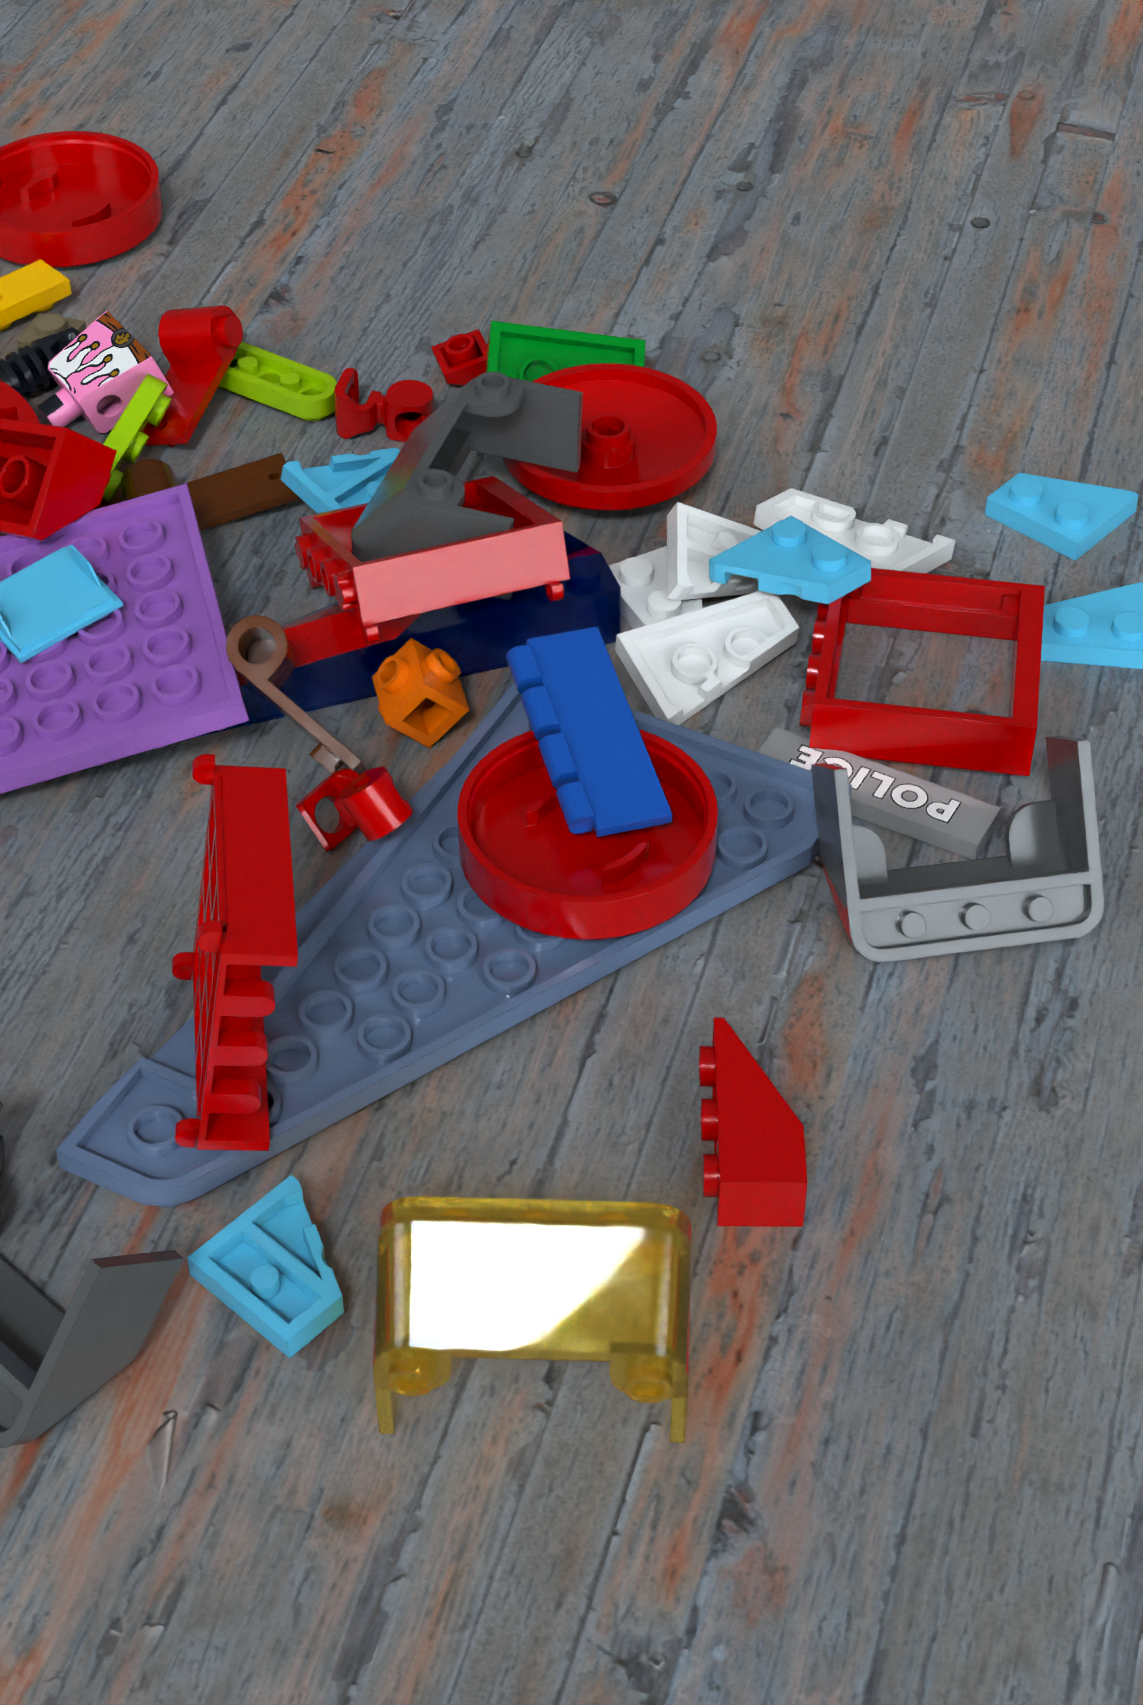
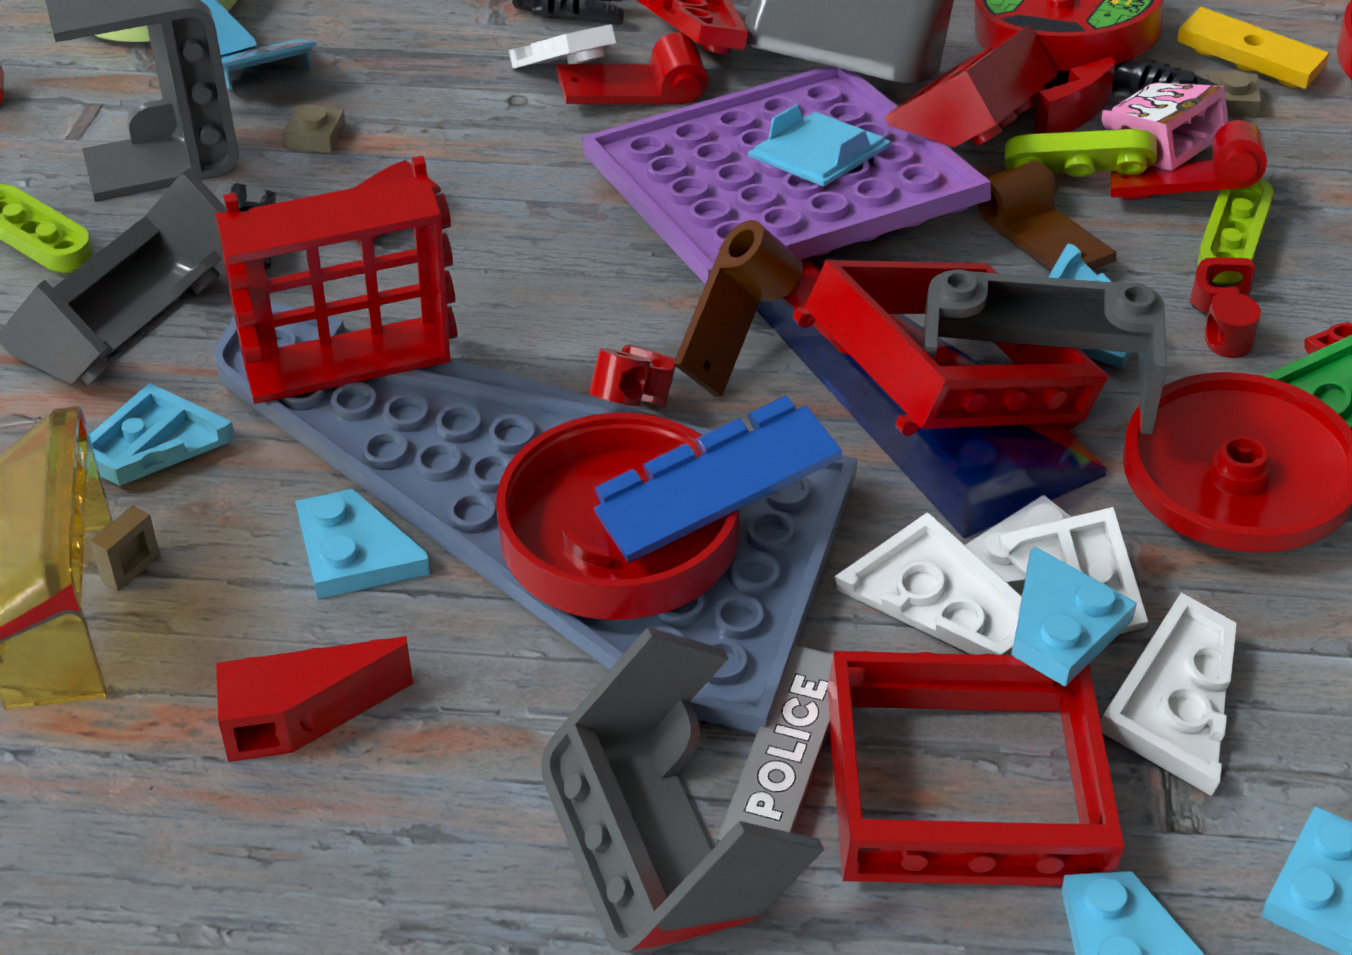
camera: 80 degrees right, 0 degrees up
orange brick [372,638,470,748] -> none
none -> medium azure wing [295,489,430,599]

